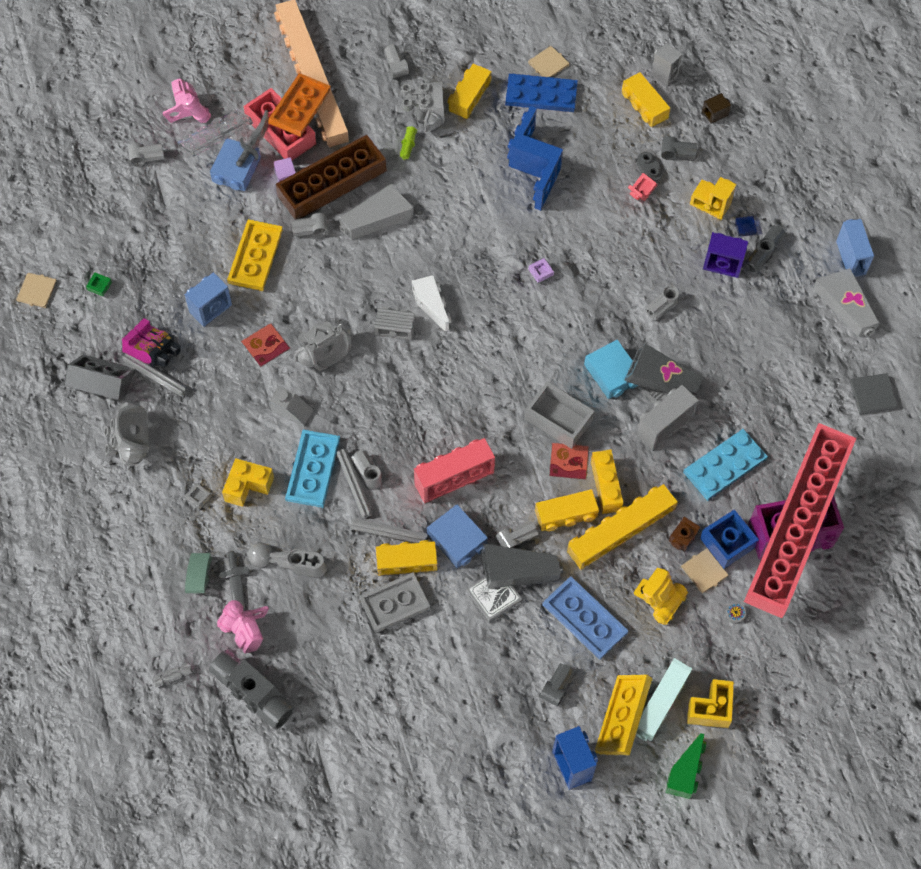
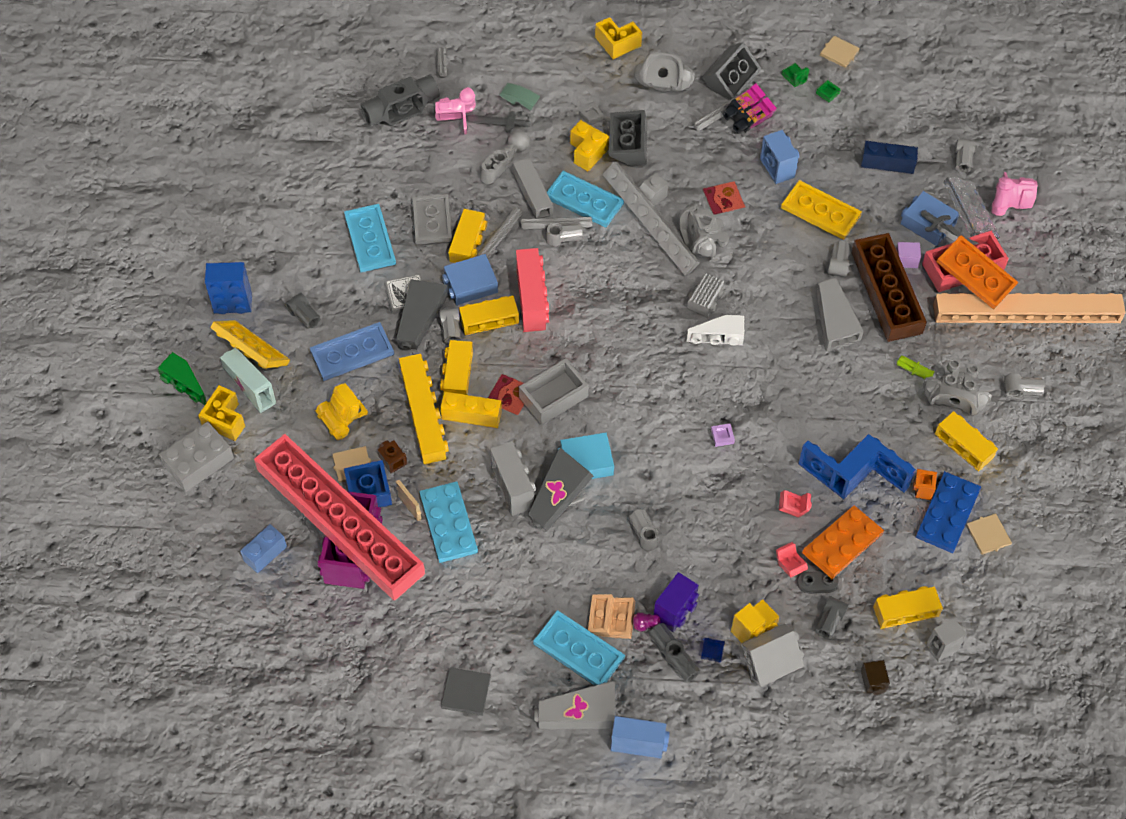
camera: 110 degrees right, 5 degrees down
none -> light grey piece [159,421,234,492]
none -> medium blue brick [240,524,287,574]
none -> medium azure plate [344,204,396,273]
none -> tan piece [396,480,421,521]
none -> yellow brick [459,295,519,335]
none -> light grey brick [513,157,553,218]
none -> medium azure plate [533,610,625,686]
none -> light nougat slope [588,594,636,639]
none -> yellow brick [595,17,642,59]
none -> light grey plate [603,162,700,276]
none -> dark grey slope [609,110,647,166]
none -> magenta piece [633,612,660,632]
none -> light grey brick [741,623,804,687]
none -> coral bracket [779,490,812,518]
none -> green bracket [781,63,810,88]
none -> orange plate [802,505,884,579]
none -> dark blue brick [861,140,918,174]
none -> orange brick [913,469,937,500]

